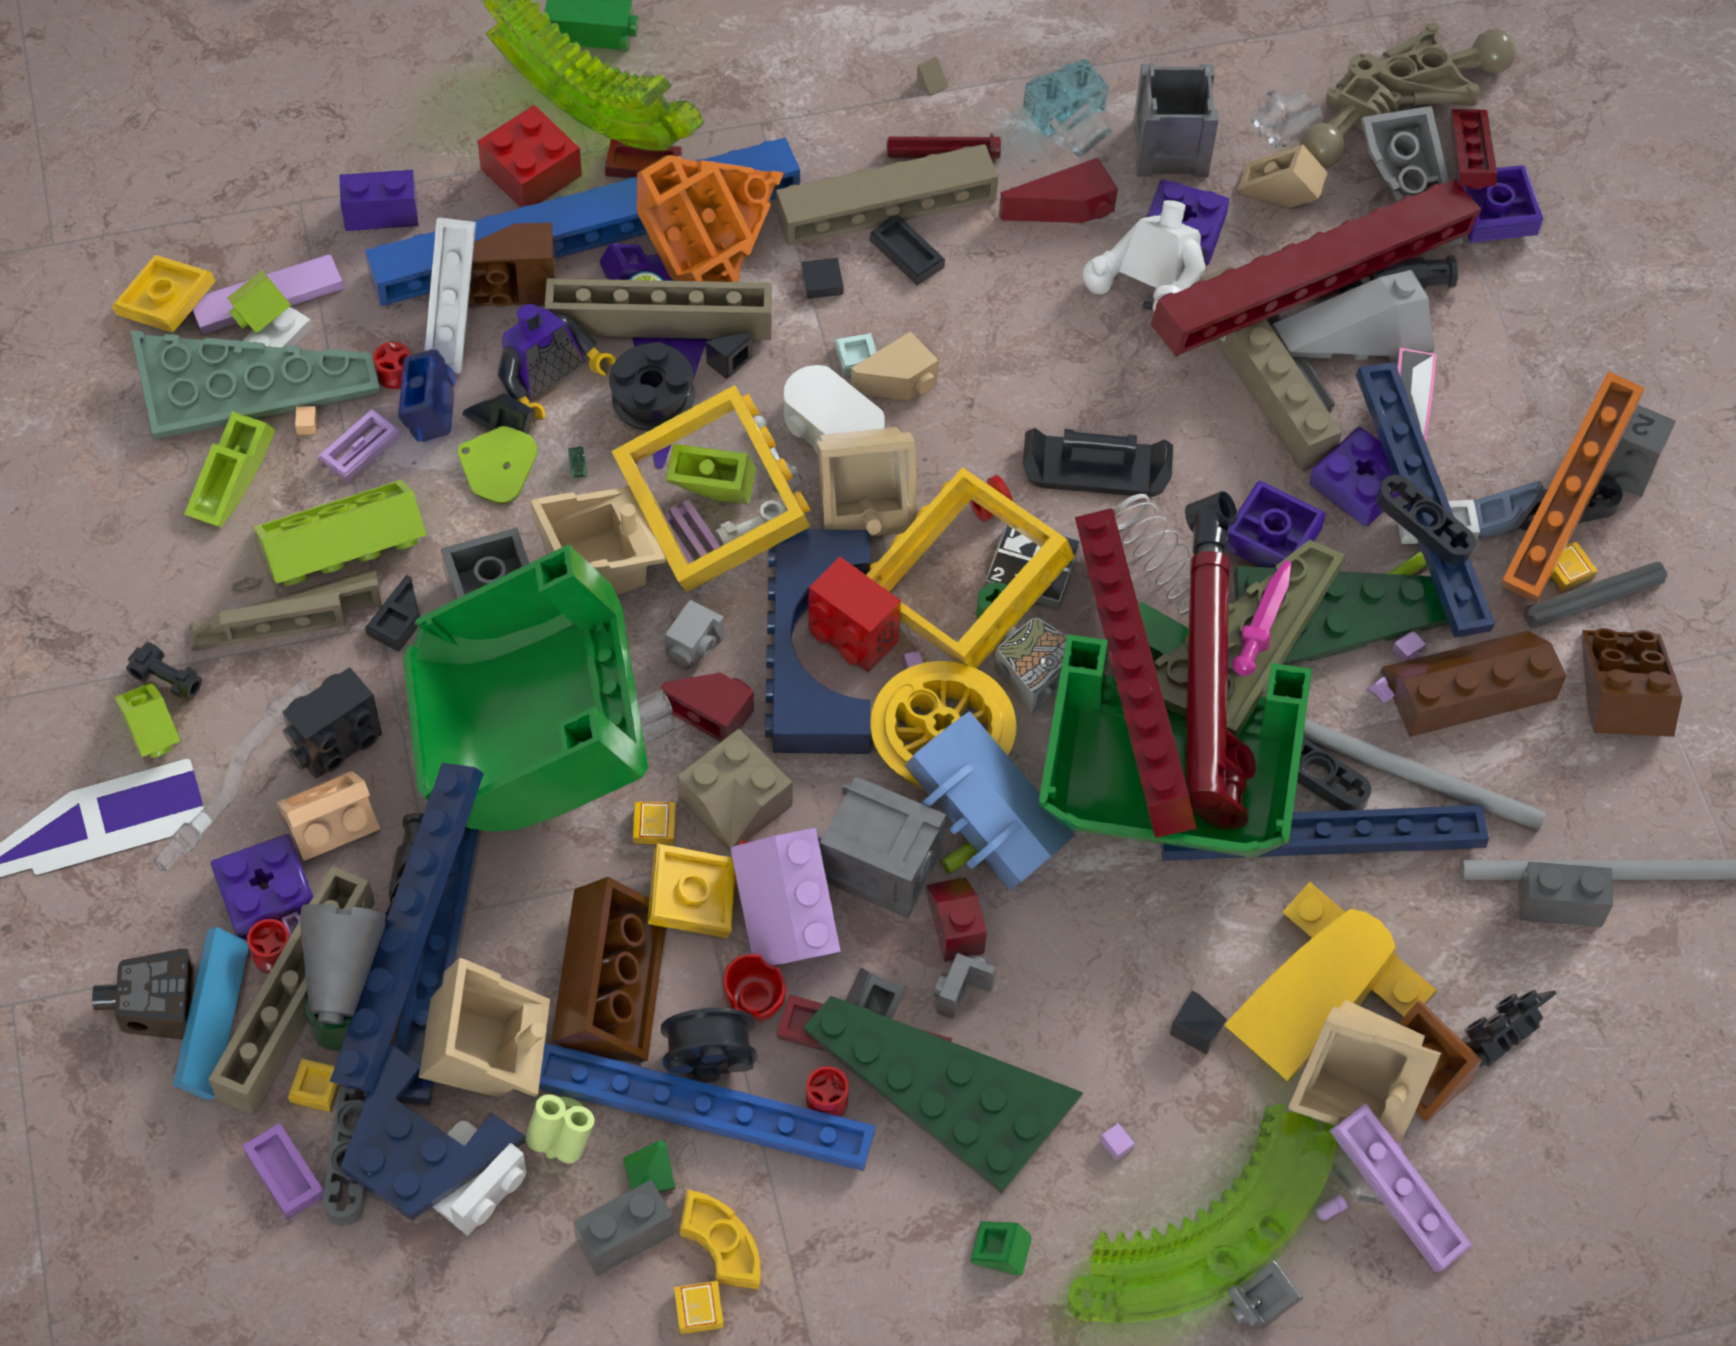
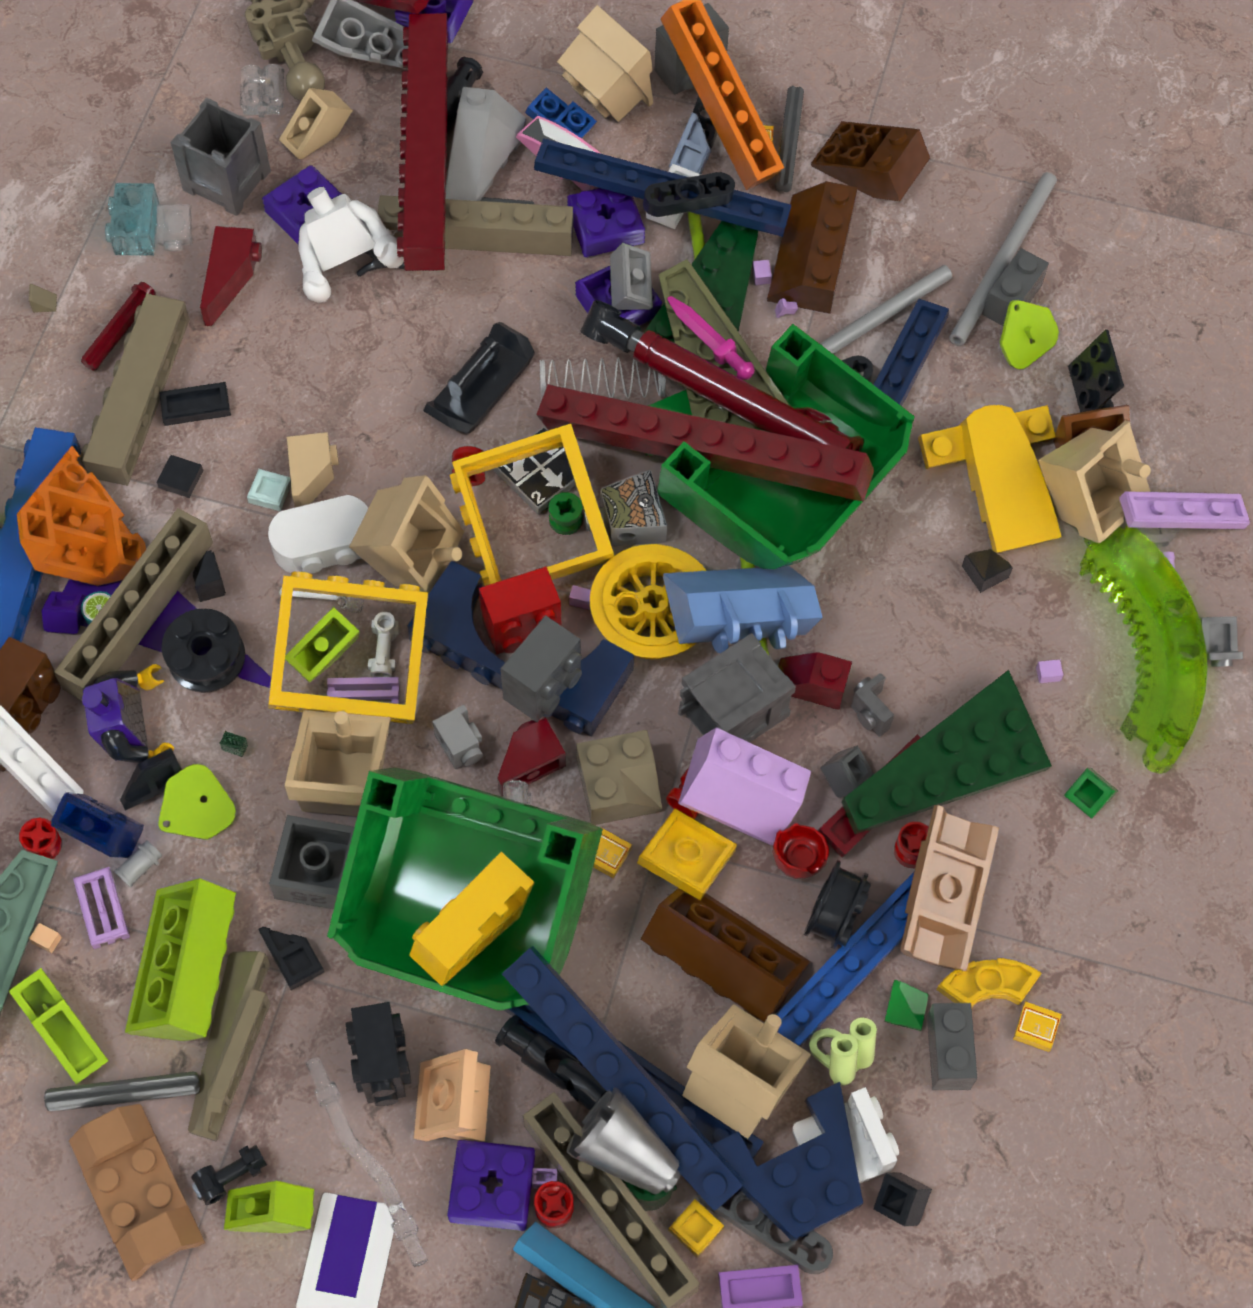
camera: 60 degrees left, 5 degrees up
none -> dark grey axle [44,1071,200,1111]
none -> medium nougat piece [69,1104,205,1282]
none -> light grey pin [114,840,162,888]
none -> yellow wedge [409,852,535,986]
none -> dark grey brick [500,615,582,723]
none -> blue slope [525,87,597,138]
none -> tan piece [557,5,653,122]
none -> light grey slope [610,243,653,310]
none -> black slope [873,1172,932,1227]
none -> piece [900,805,999,971]
none -> lime piece [1000,300,1059,369]

